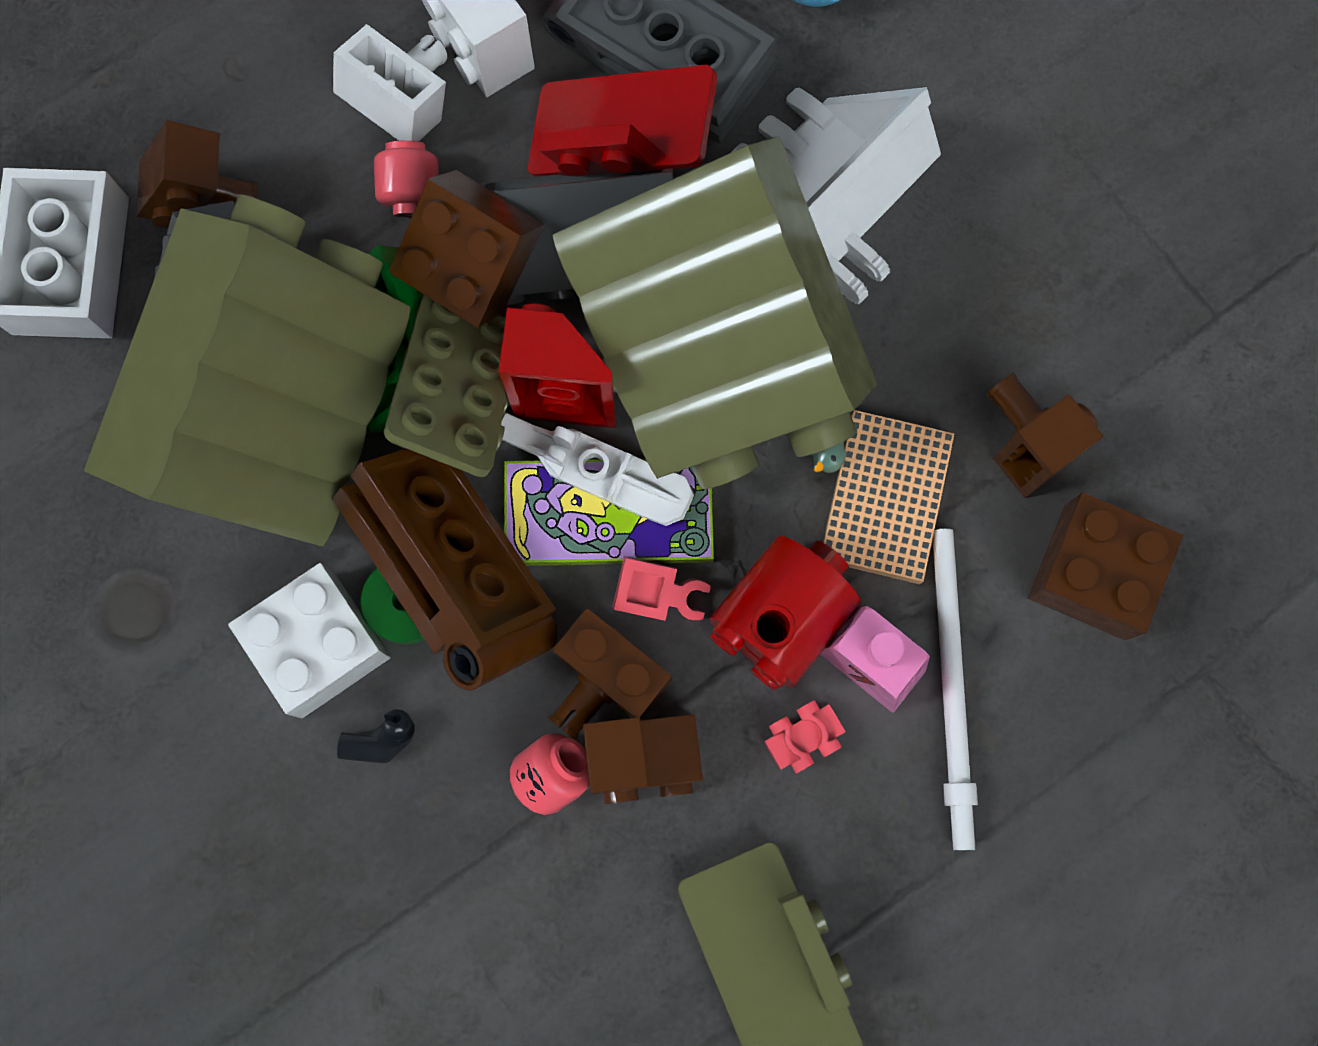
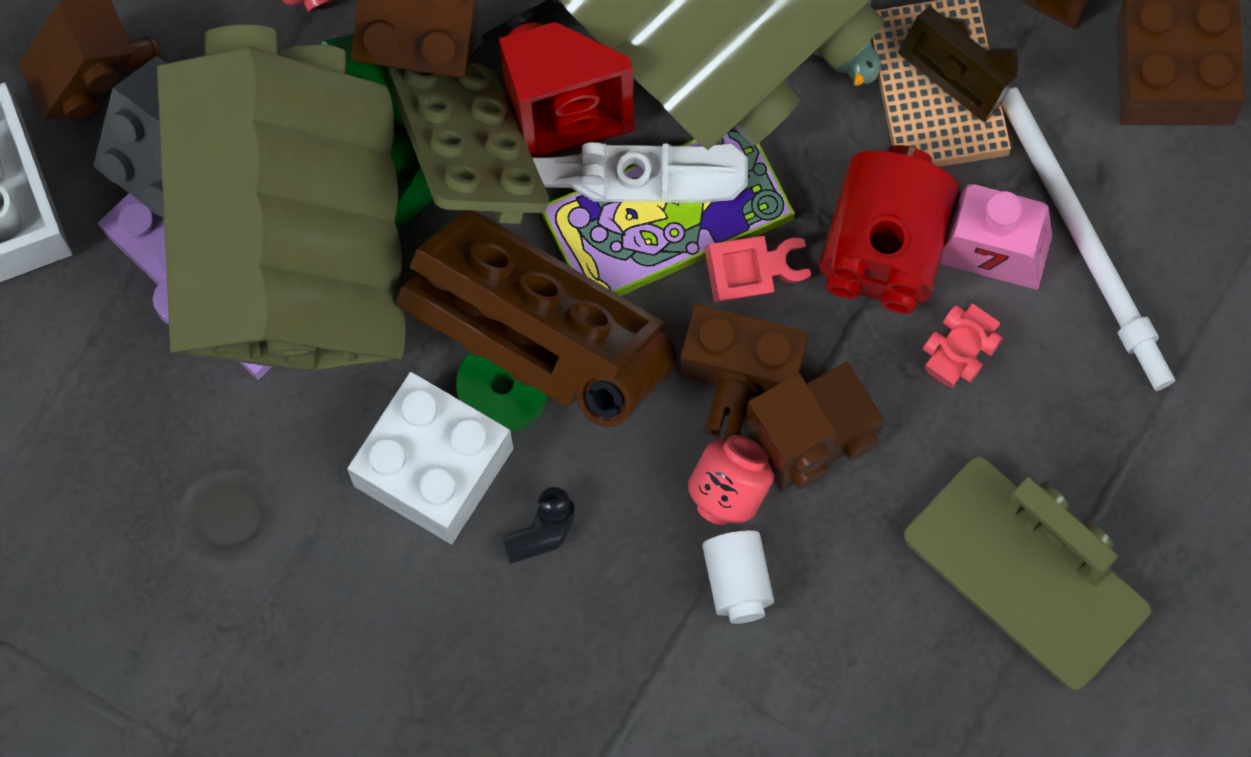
camera: 20 degrees left, 5 degrees down
none -> white brick [702,530,774,624]
none -> dark brown tile [898,6,1018,123]

